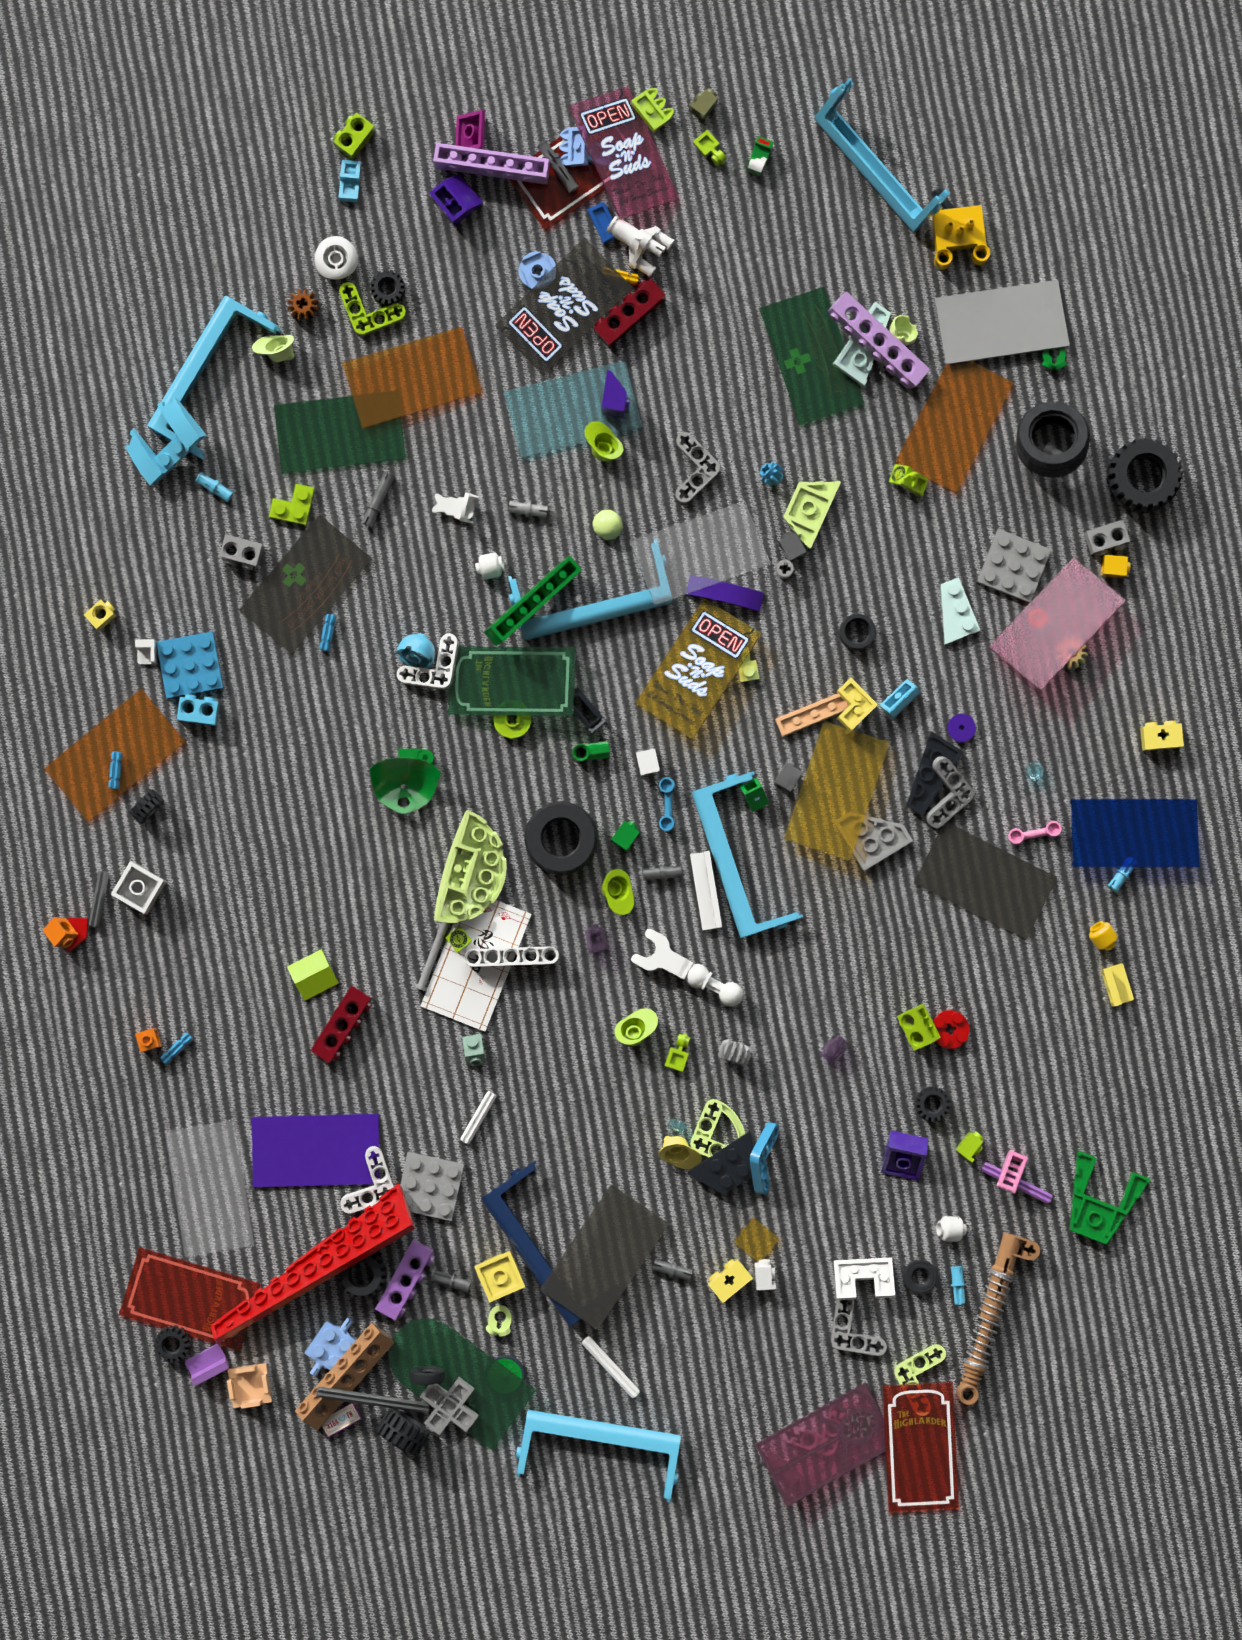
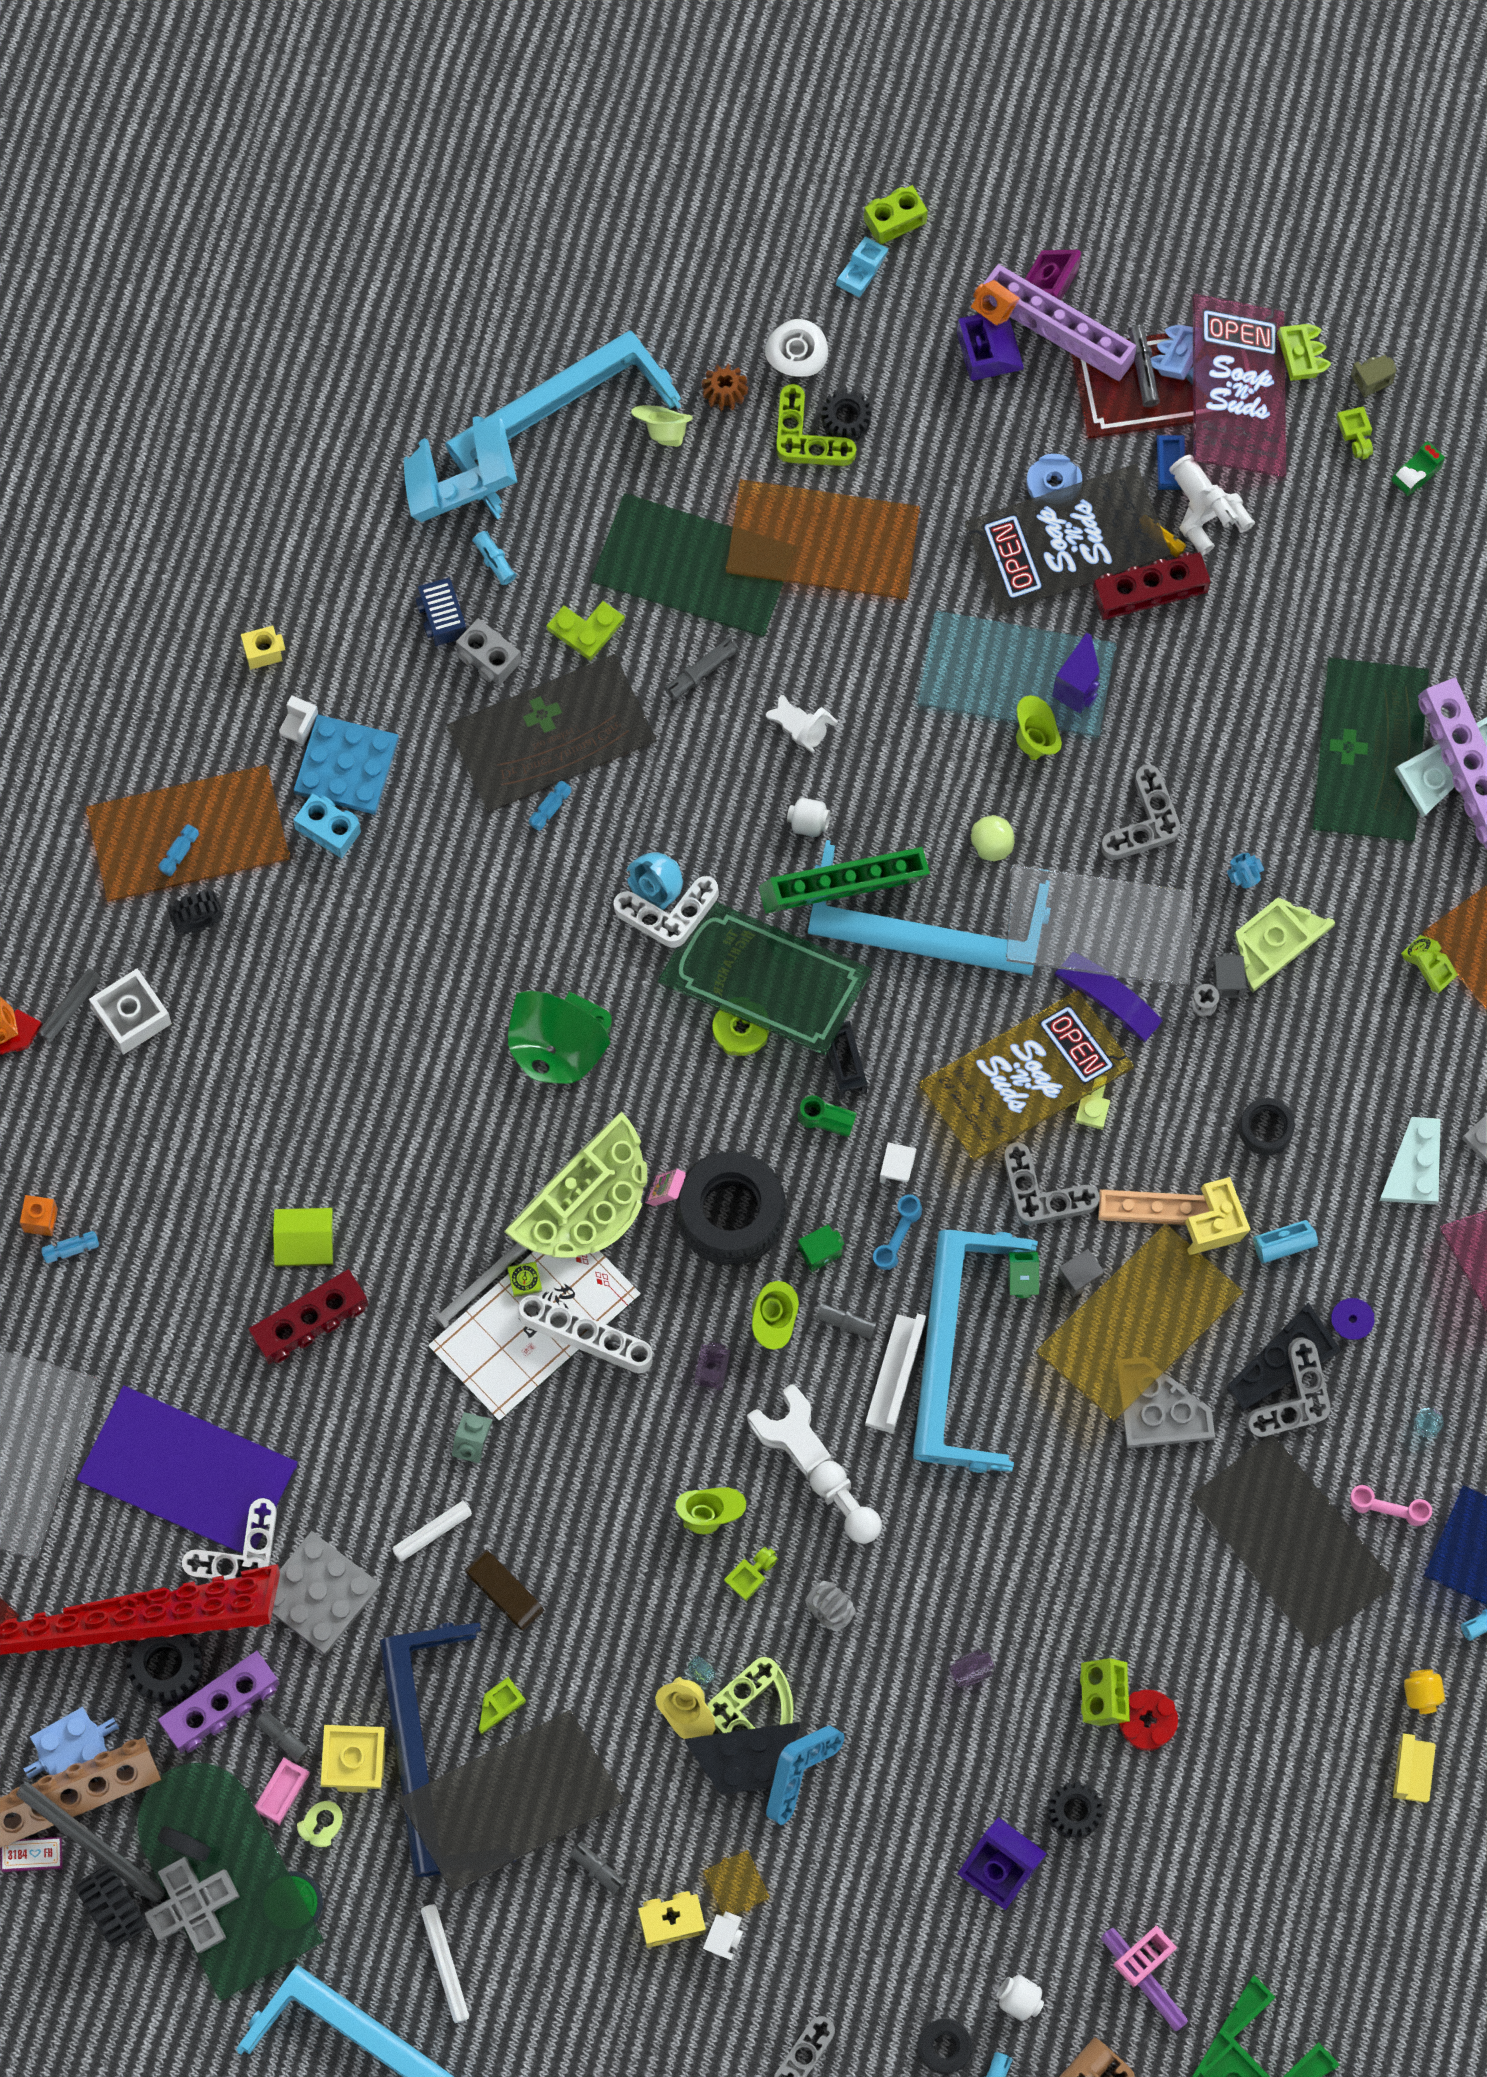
camera: 25 degrees right, 15 degrees down
light grey pin [508,501,548,518] -> none
white plate [834,1258,895,1300] -> none
lime brick [955,1131,985,1162] -> none
none -> bright pink tile [253,1757,310,1826]
none -> dark blue brick [415,577,467,646]
none -> dark brown beam [464,1550,545,1631]
none -> lime tile [479,1677,526,1735]
none -> bright pink tile [645,1169,686,1206]
none -> orange brick [971,280,1020,326]
none -> light grey beam [1004,1142,1100,1225]

